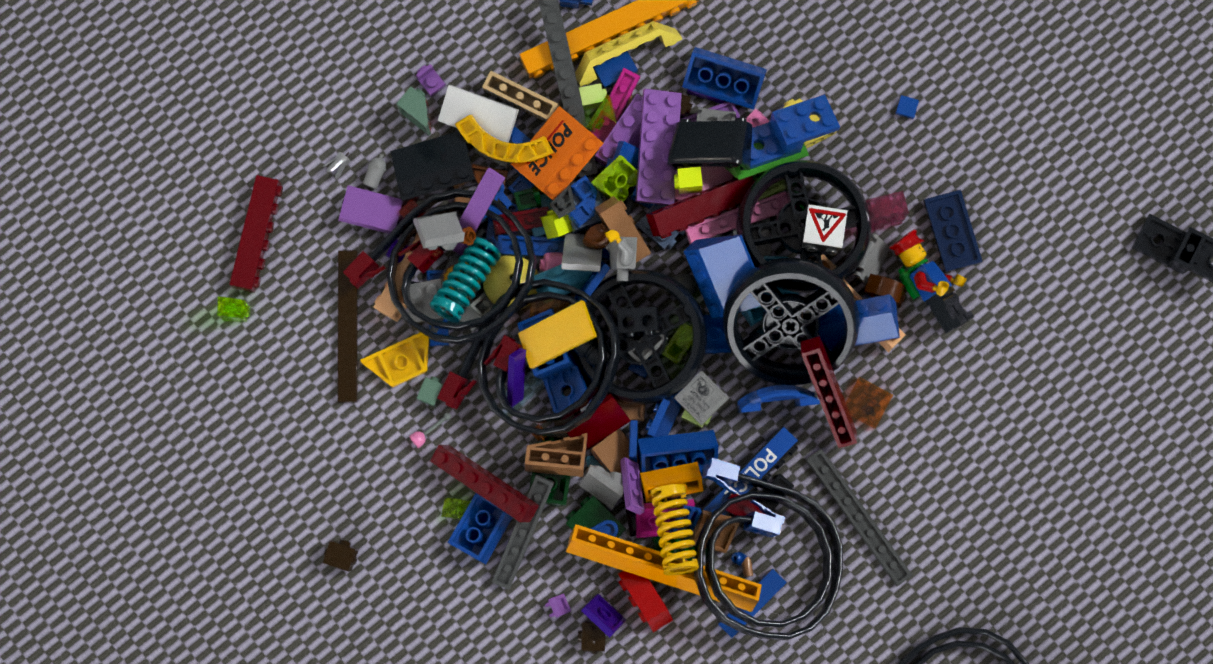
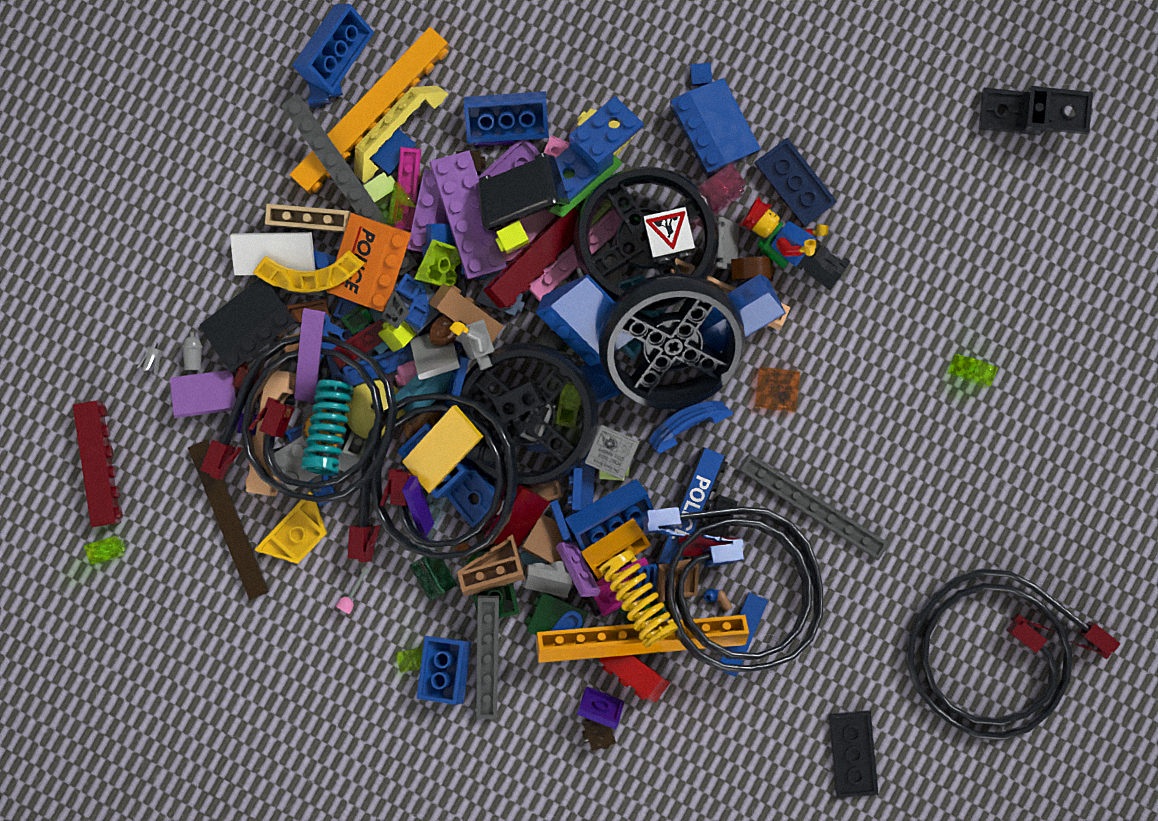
camera: 20 degrees left, 5 degrees up
dark brown head [323,539,359,572] -> none
sand green slope [396,87,431,136] -> none
light grey slope [413,211,465,250] -> none
medium lavender bracket [416,64,446,97] -> none
sand green brick [417,376,443,408] -> none
dark red brick [430,445,539,522] -> none
dark orange plate [461,226,476,246] -> none
medium lavender tile [545,593,571,618] -> none
light grey hinge [696,107,736,121] -> none
dark red brick [801,336,857,448] -> none
none -> clear green panel [409,550,457,601]
none -> blue slope [669,78,761,178]
none -> clear neon green slope [947,354,998,389]

